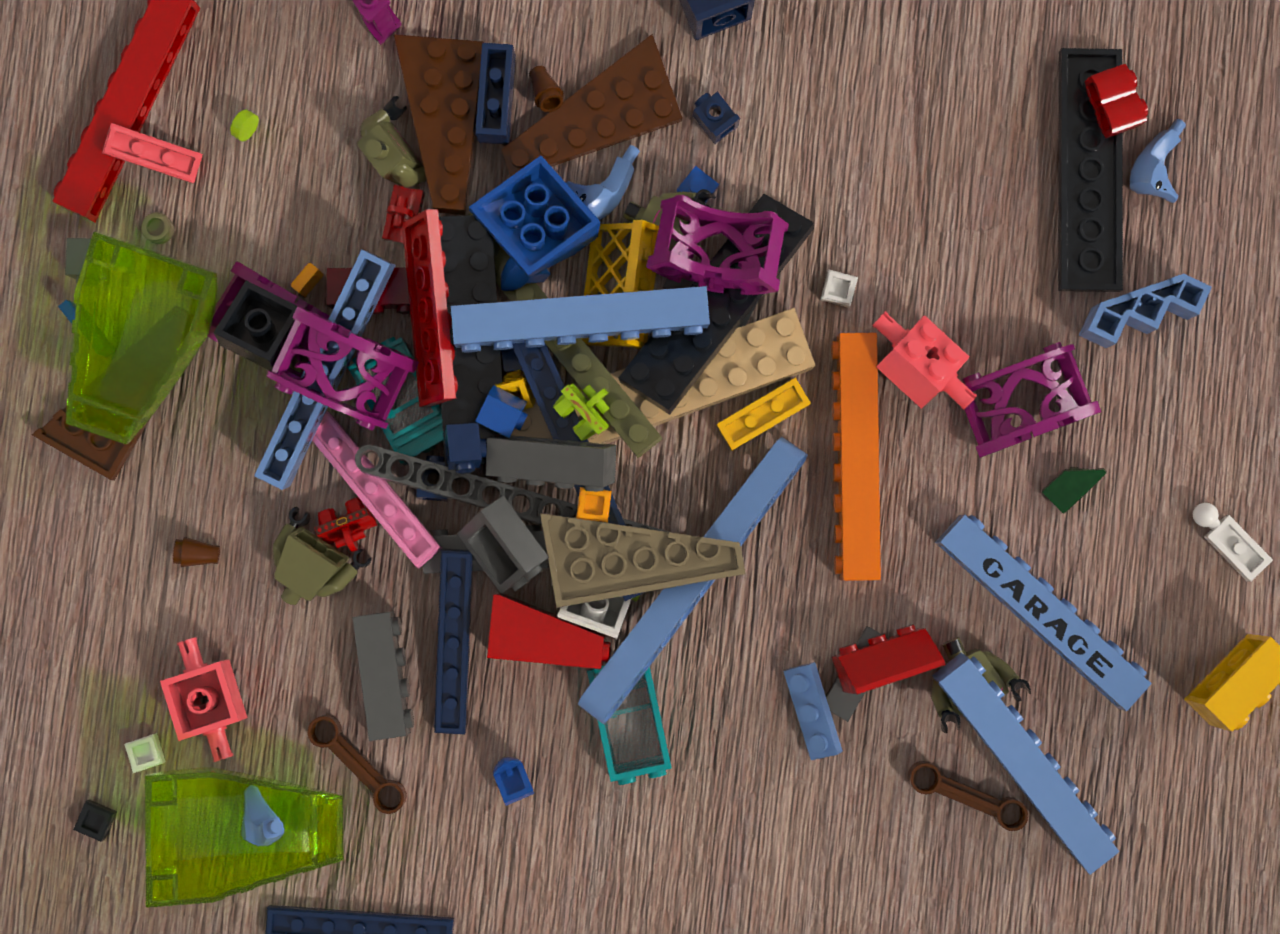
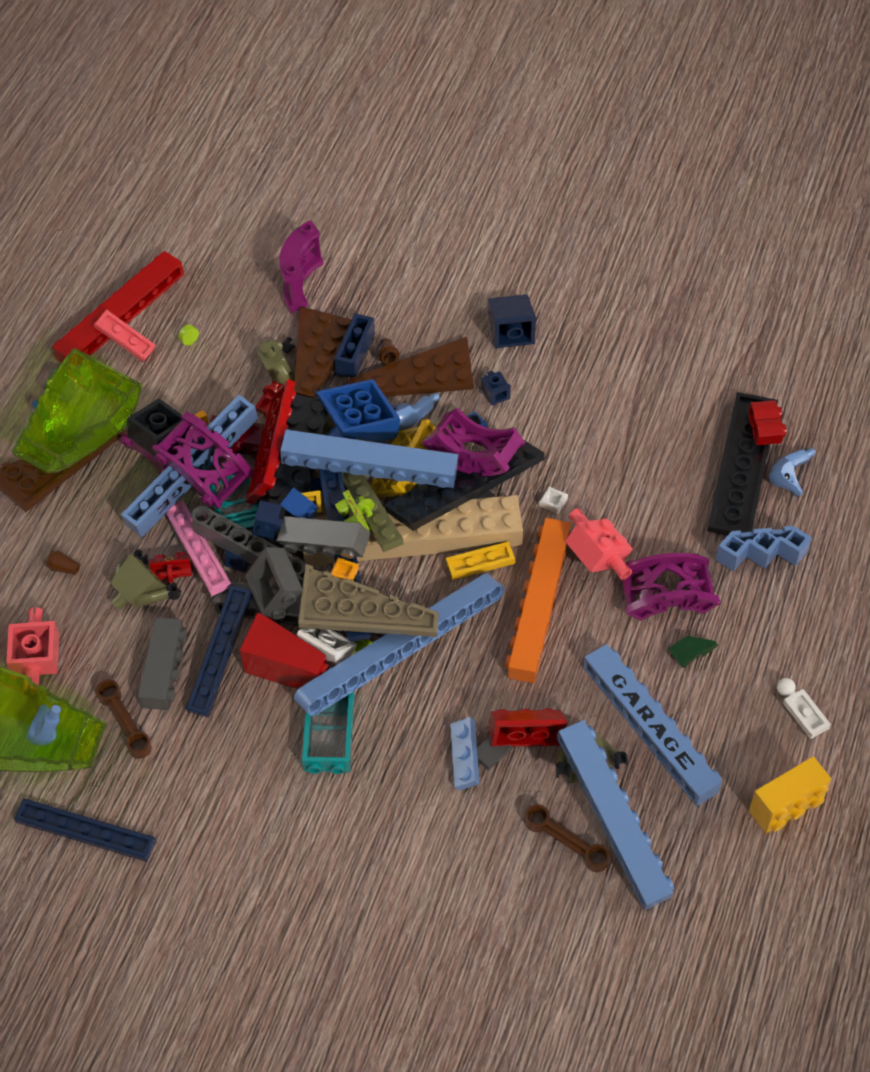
camera: 10 degrees right, 30 degrees down
blue plate [493,757,534,806] -> none

